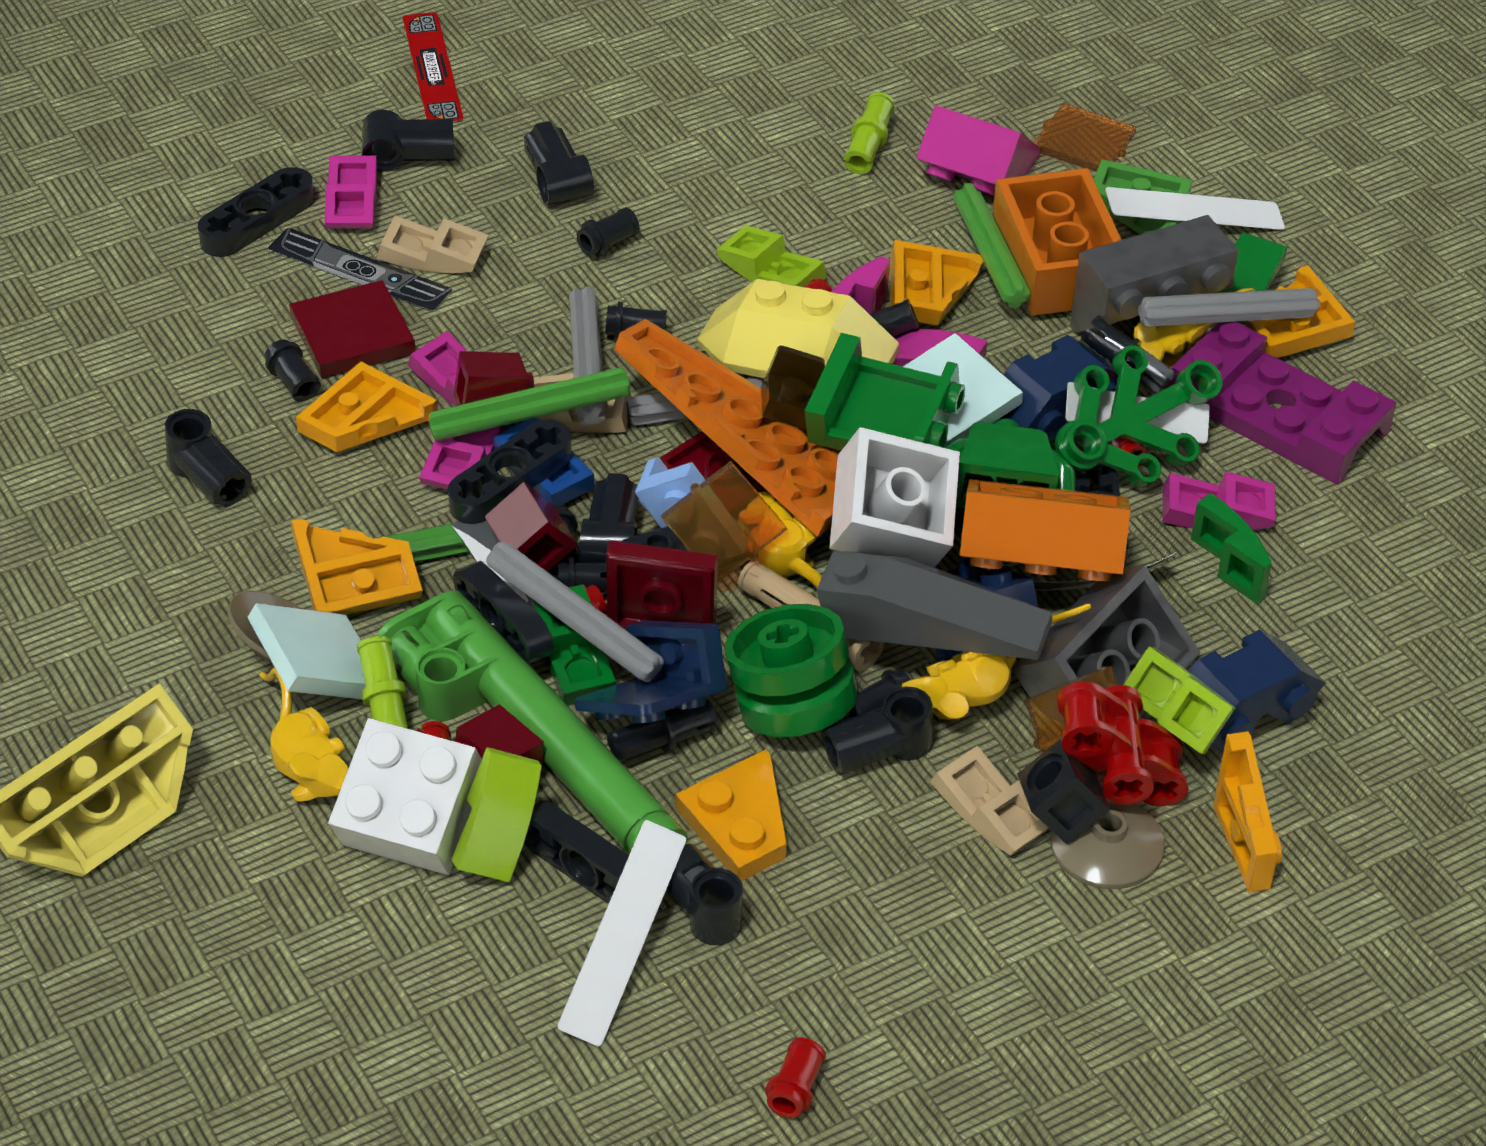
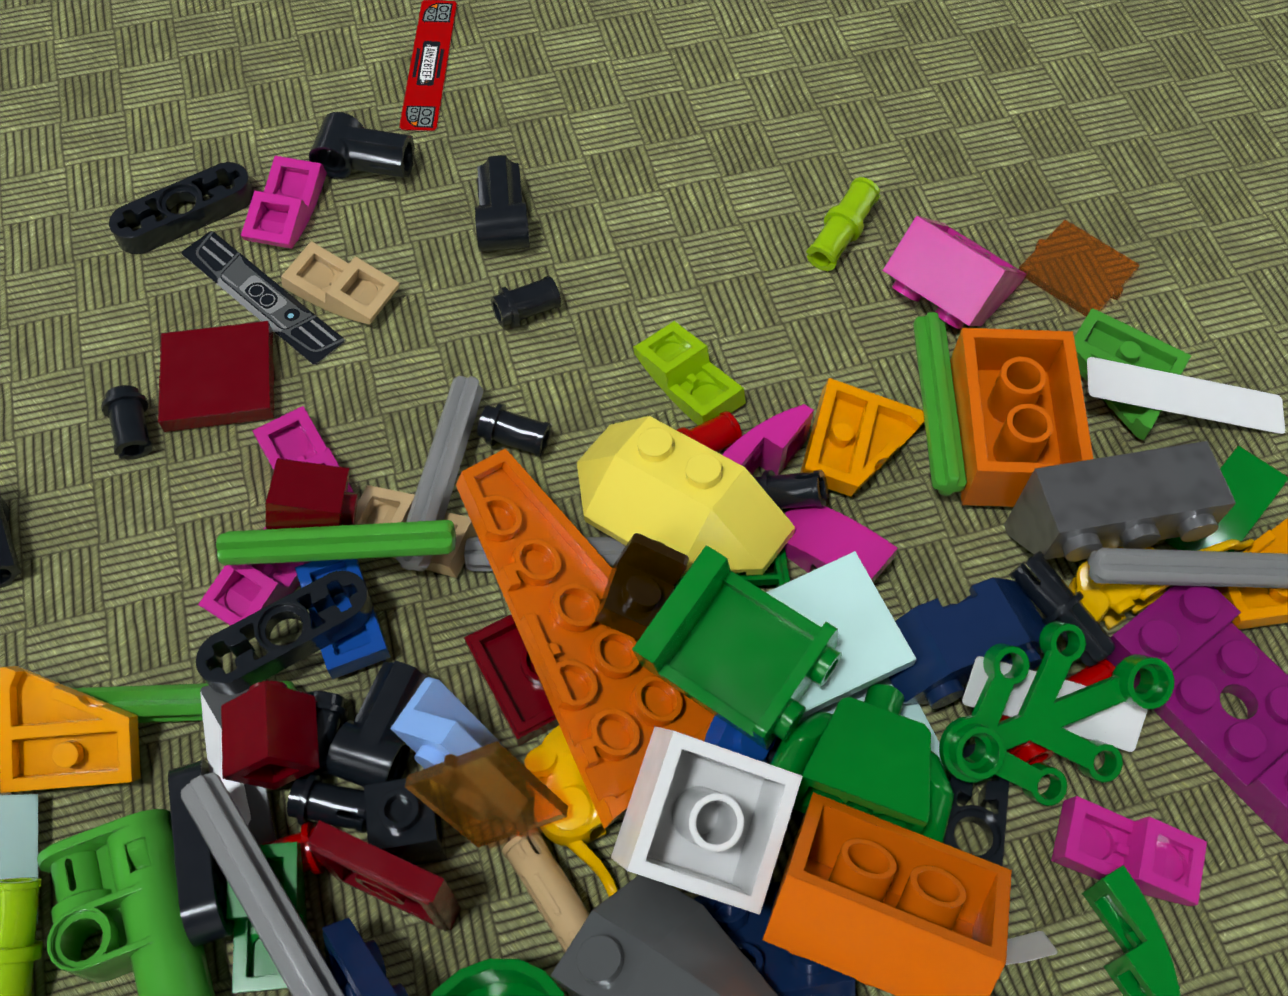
camera: 15 degrees right, 15 degrees up
light orange wing [296,361,438,452] -> none

